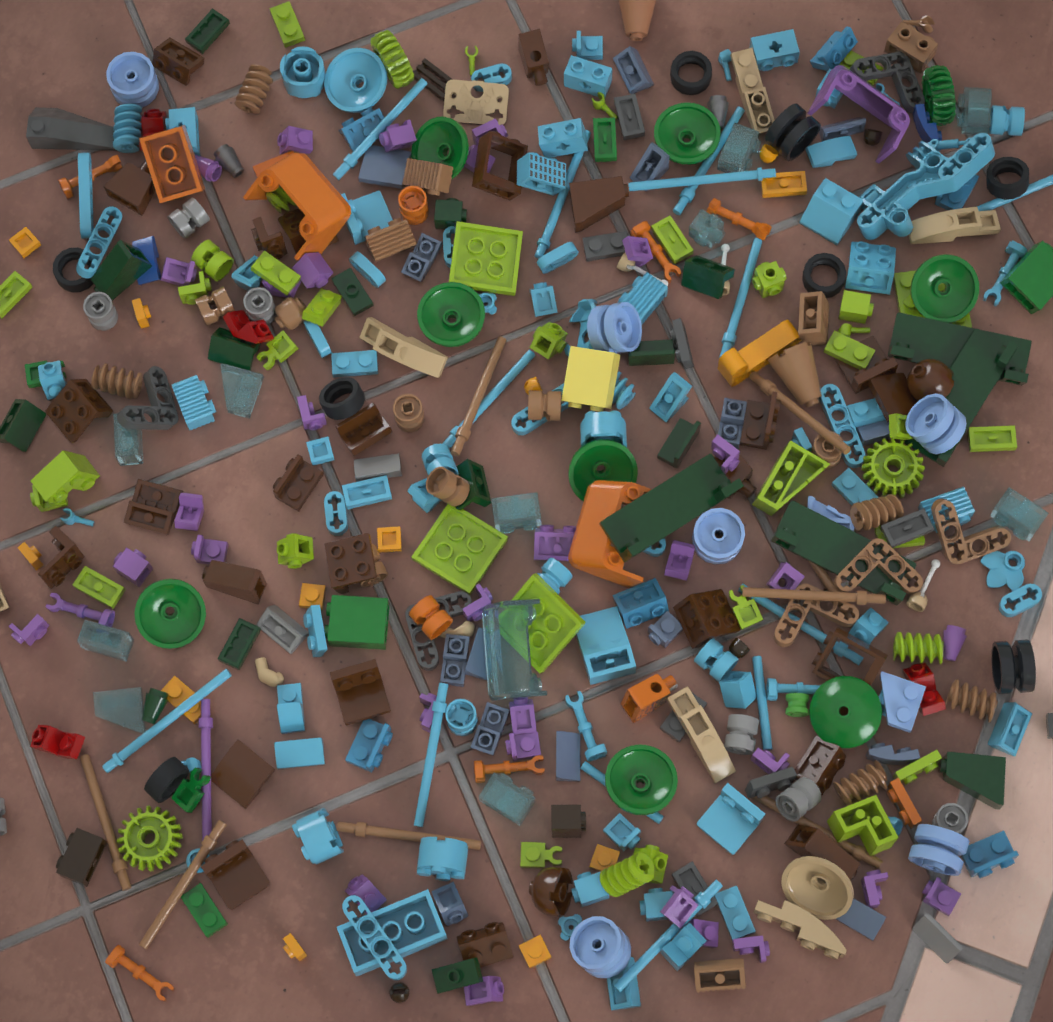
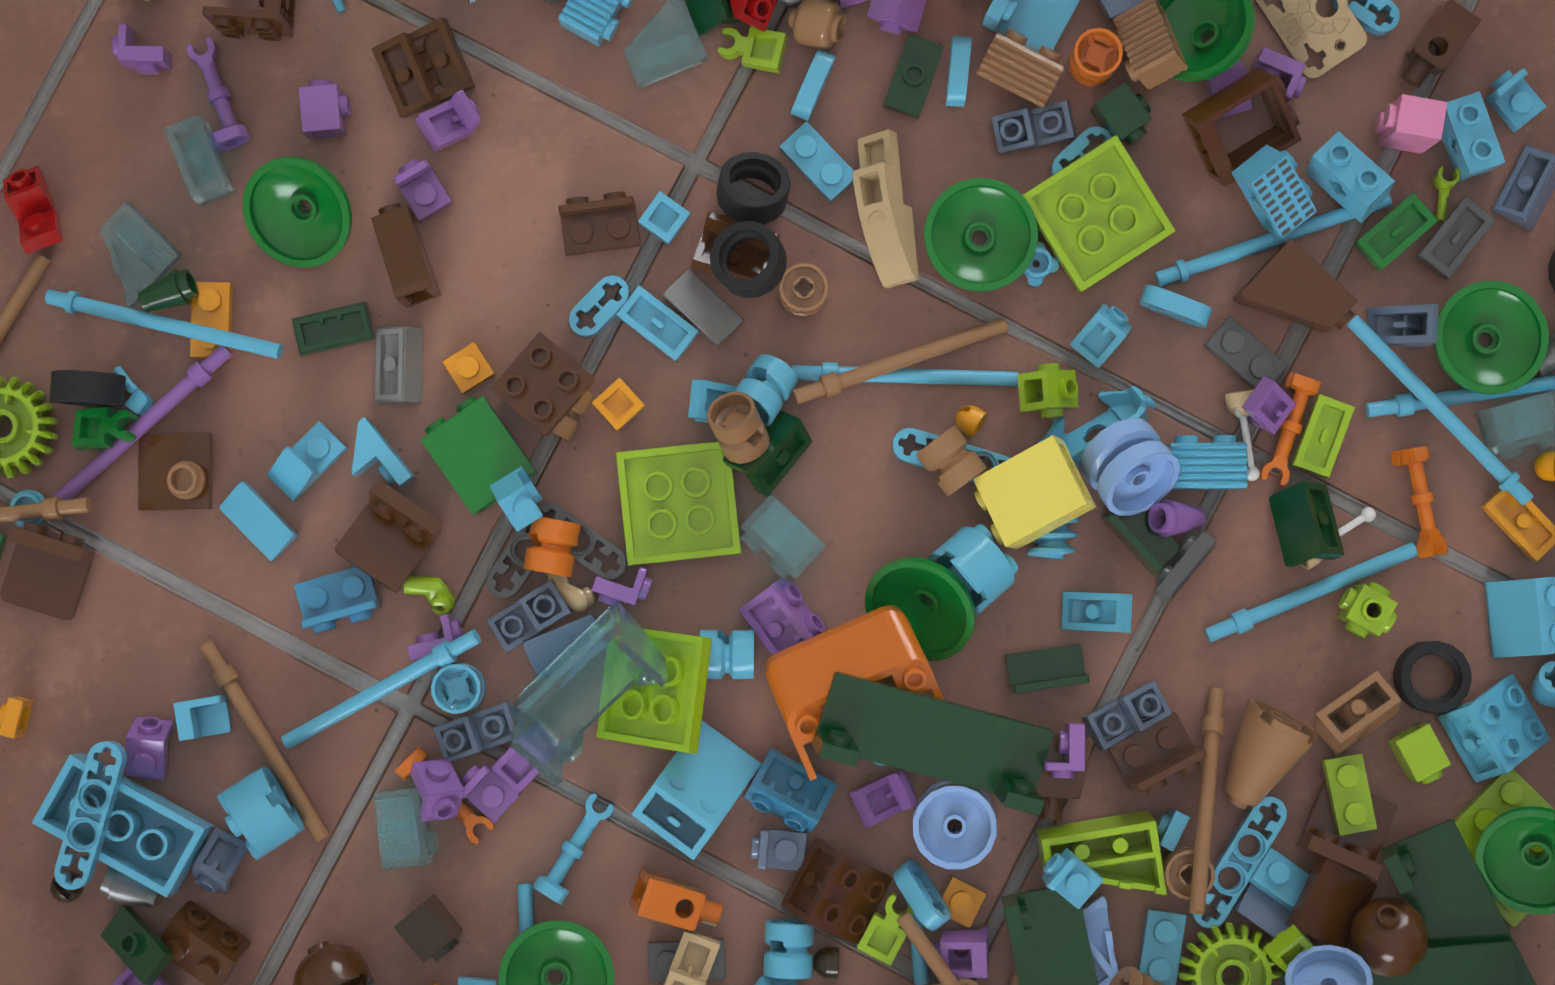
camera: 40 degrees right, 15 degrees up
lime plate [73,566,126,609] -> none
tan arm [255,657,284,687] -> none
lime brick [277,533,314,569] -> none
medium azure brick [292,808,344,865] -> none
medium lavender bracket [297,395,327,430] -> none
lime plate [302,288,342,327] -> none
medium azure plate [303,605,327,657] -> none
lime plate [520,842,562,868] -> none
sand blue slope [556,731,580,781] -> none
clear light blue brick [689,209,725,249] -> none
light orange beam [717,320,801,387] -> none
lime hand [838,323,870,337] -> none
none -> flat silver cone [99,867,158,908]
none -> medium nougat plate [167,461,206,499]
none -> medium azure panel [173,694,232,741]
none -> medium azure slope [352,417,417,488]
none -> lime arm [404,576,455,616]
none -> medium lavender bracket [410,758,464,822]
none -> medium azure brick [489,466,543,532]
none -> black tyre [710,221,787,298]
none -> medium azure beam [893,859,951,931]
none -> light orange plate [941,875,987,928]
none -> medium azure bracket [1042,848,1104,910]
none -> medium lavender cone [1148,499,1206,537]
none -> bright pink brick [1374,94,1448,154]

